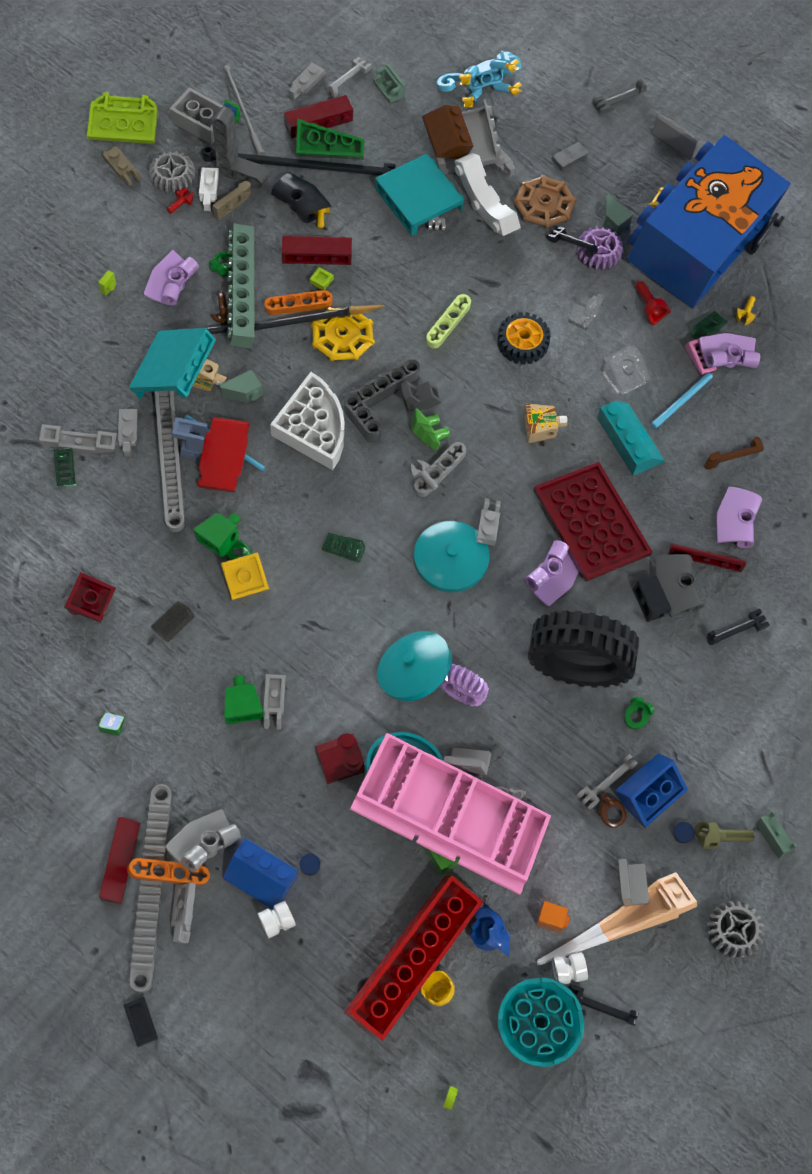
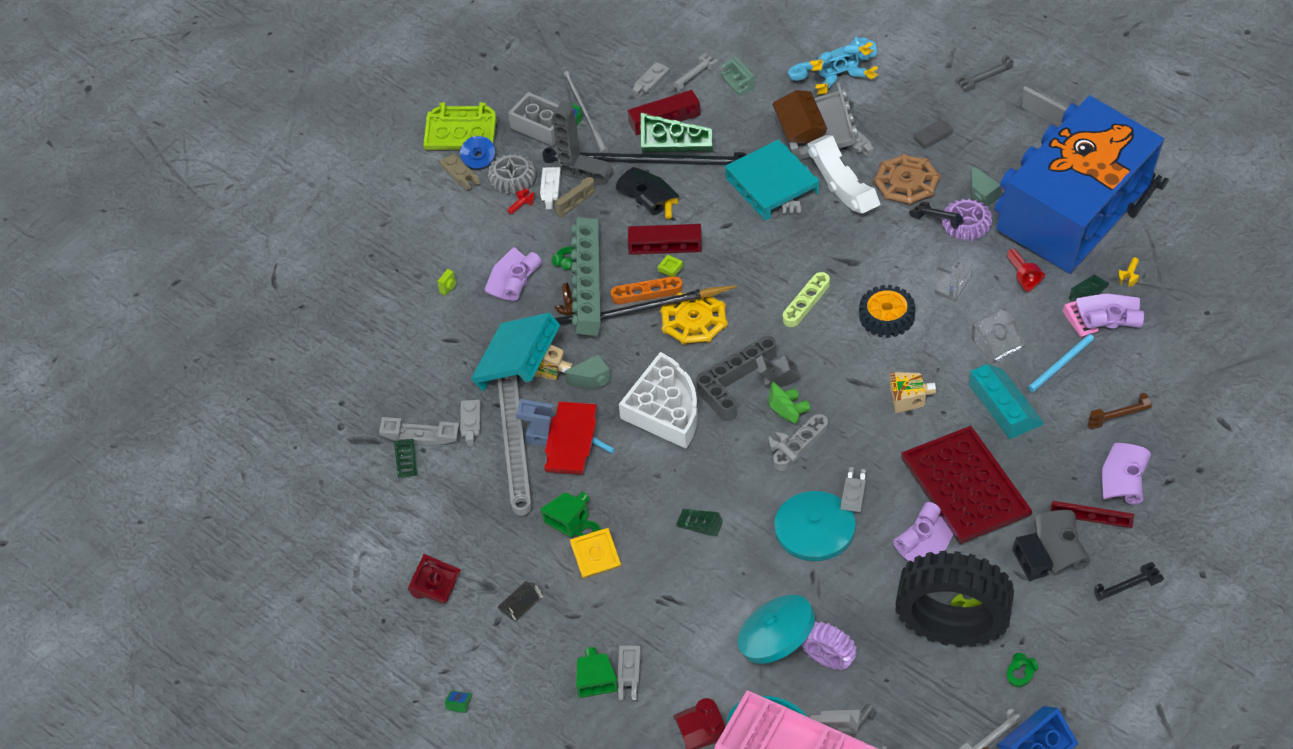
camera: 10 degrees right, 15 degrees down
none -> blue dish [460,136,495,169]

